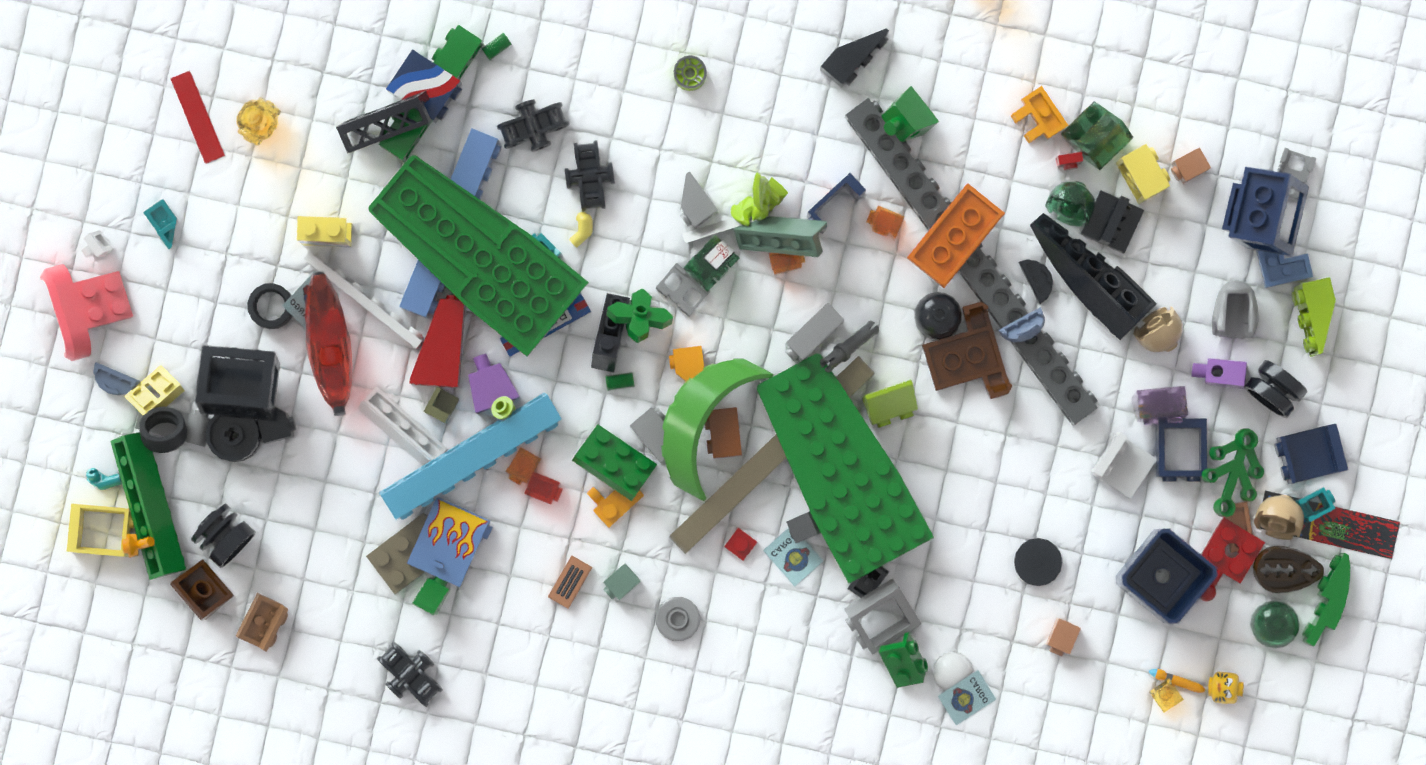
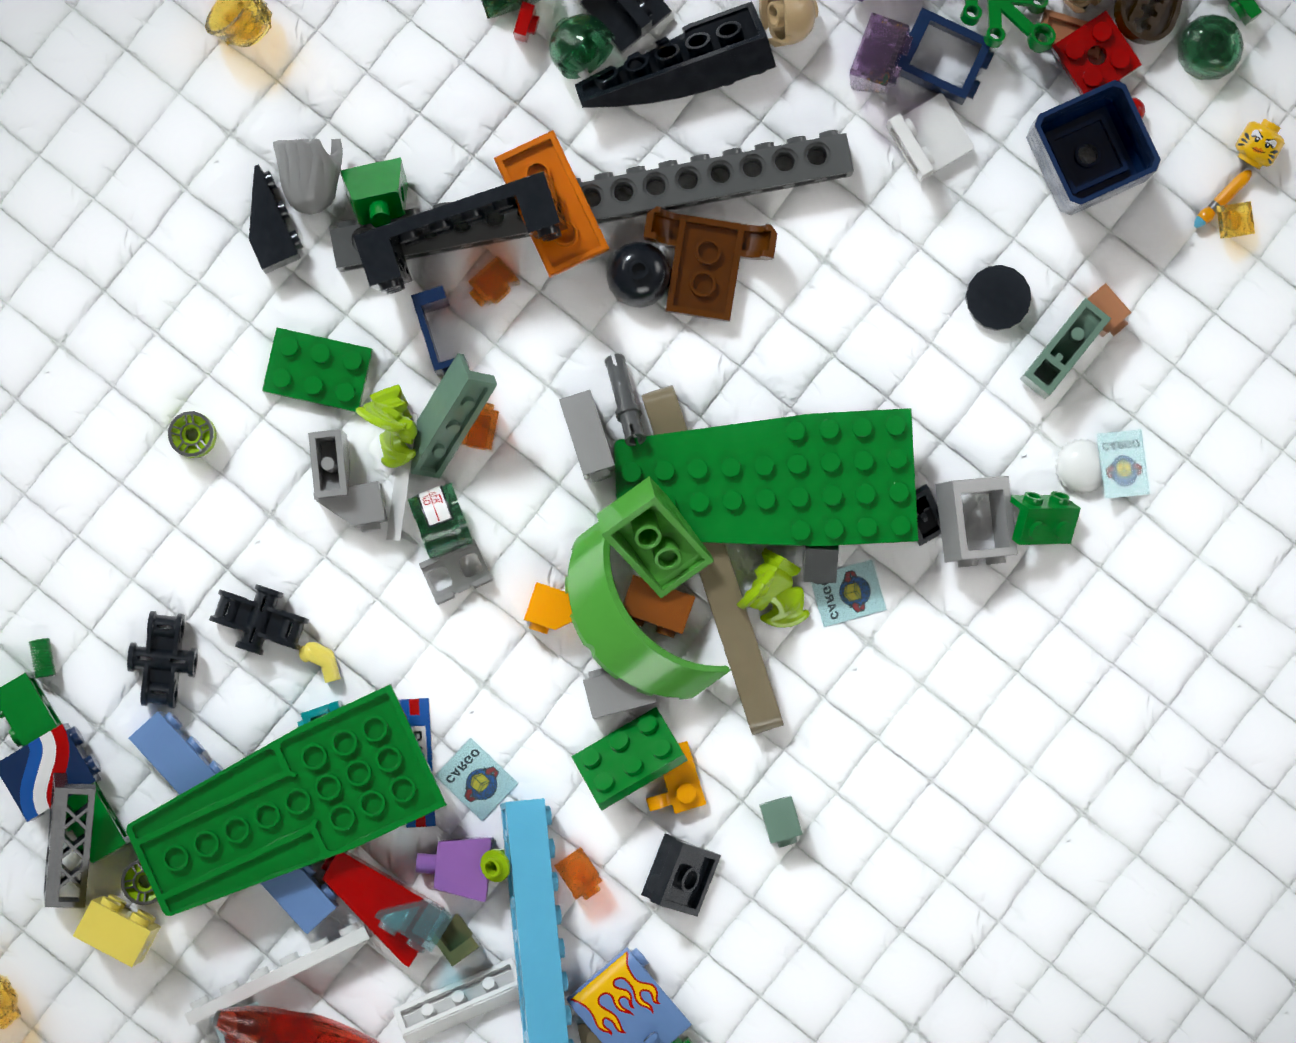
camera: 65 degrees left, 0 degrees up
light yellow panel [296,216,352,248] -> none
clear red brick [524,471,563,505] -> none
nougat tile [548,555,593,609] -> none
black slope [591,293,630,373] -> none
green piece [605,372,635,391] -> none
green plant [606,288,673,343] -> none
light grey wheel [656,597,700,641] -> none
red plate [724,528,757,561] -> none
lime slope [862,379,918,428] -> none
sand blue plate [999,307,1045,342] -> none
light orange plate [1010,86,1068,144] -> none
black plate [1018,259,1053,305] -> none
none -> light yellow brick [73,894,161,967]
none -> wheel [121,859,157,905]
none -> green plate [262,327,373,413]
none -> light grey hair [273,138,343,215]
none -> light grey slope [308,429,350,499]
none -> black plate [353,171,568,295]
none -> clear light blue slope [375,898,455,953]
none -> clear light blue sticker [435,738,518,821]
none -> bright green slope [597,476,714,598]
none -> black bracket [641,833,721,917]
none -> lime animal [736,548,810,628]
none -> sand green slope [1020,298,1111,399]

